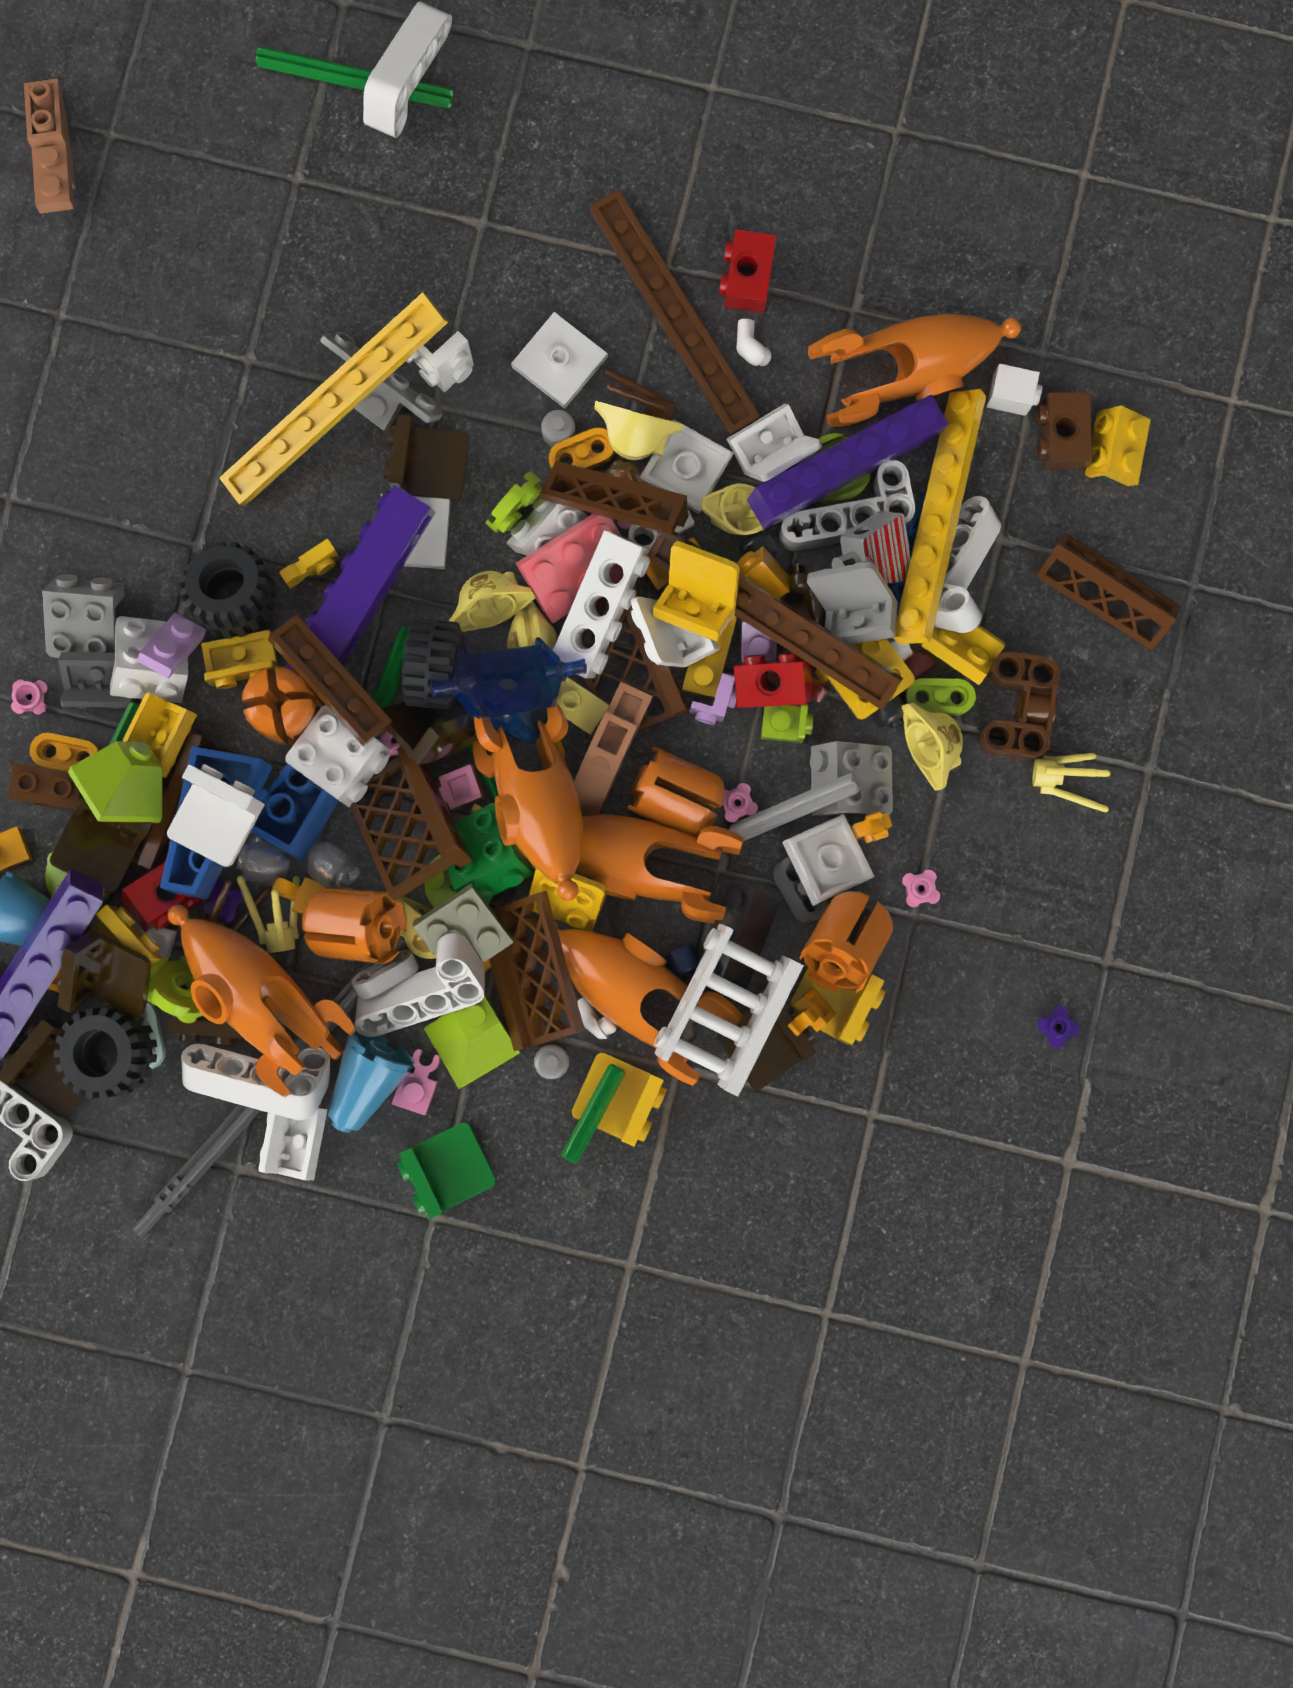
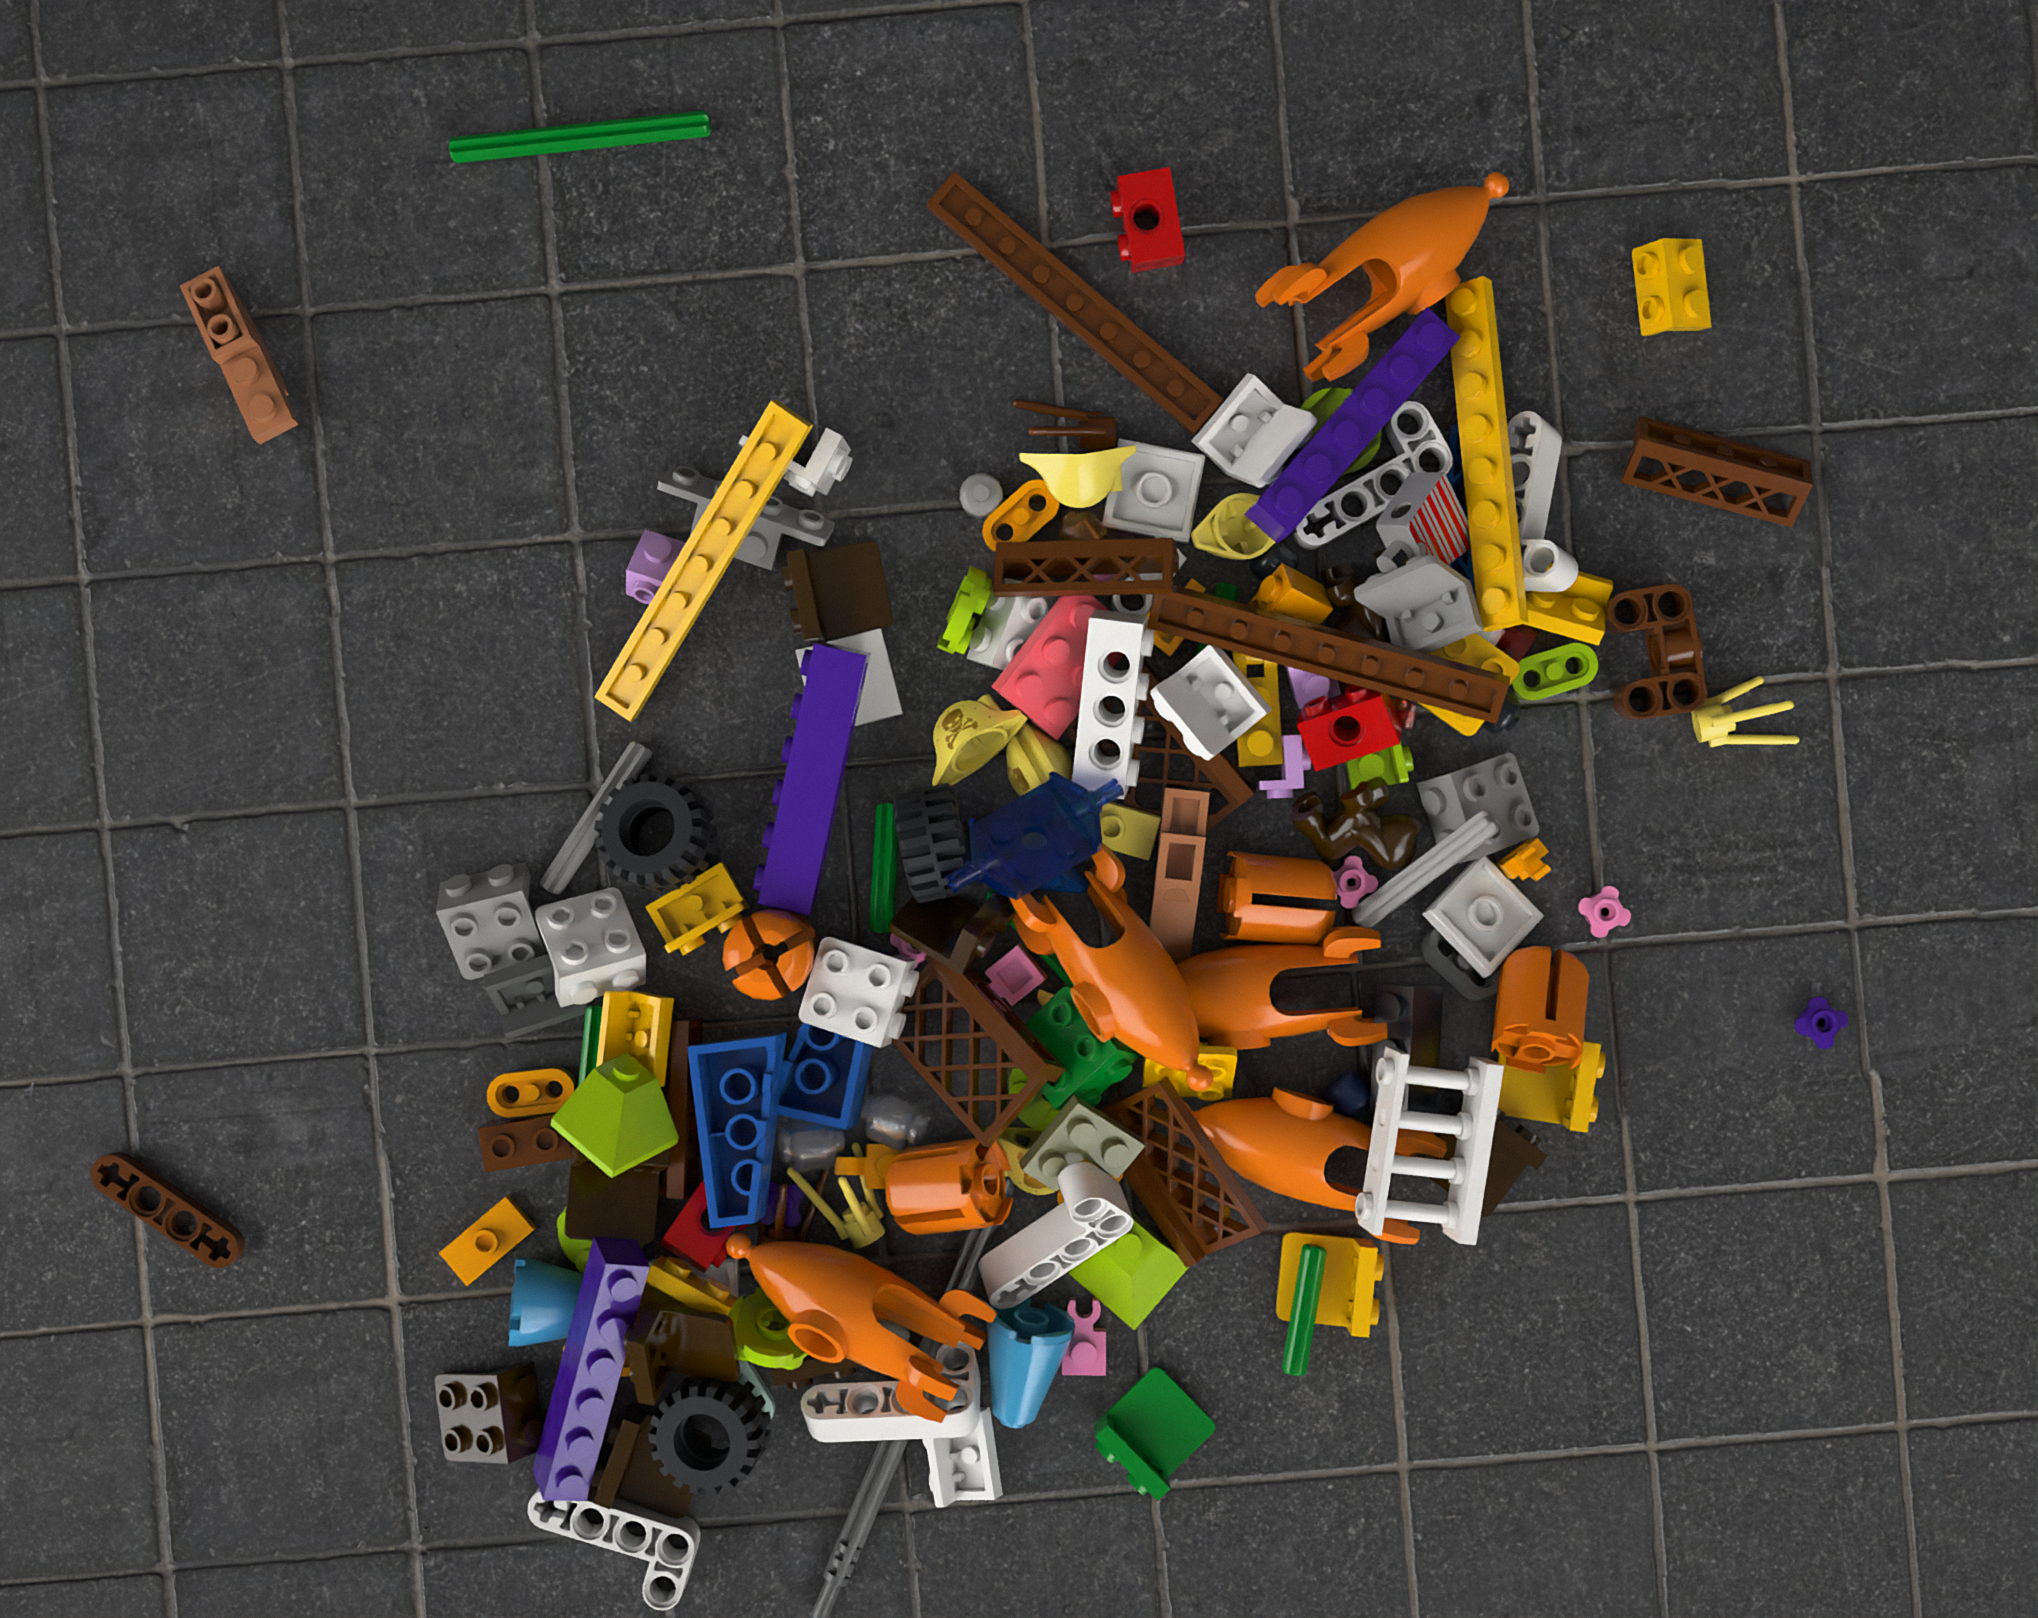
camera: 15 degrees left, 5 degrees up
bright pink plate [11,679,48,715] -> none
lavender plate [137,613,206,679] -> none
white bracket [167,764,265,867] -> none
reddish brown fence [268,614,392,747] -> none
yellow plate [279,538,340,589] -> none
light grey beam [351,949,419,1000] -> none
white beam [363,1,452,138] -> none
white plate [511,312,608,409] -> none
light grey piece [534,1044,569,1079] -> none
white arm [577,997,617,1039] -> none
yellow bracket [653,541,740,642] -> none
white arm [736,319,771,366] -> none
light orange plate [787,986,837,1036] -> none
light yellow hat [902,703,963,790] -> none
white brick [986,364,1042,416] -> none
reddish brown brick [1037,393,1092,470] -> none
none -> light grey axle [540,741,652,895]
none -> lavender bracket [626,529,686,604]
none -> dark brown animal [1291,777,1422,871]

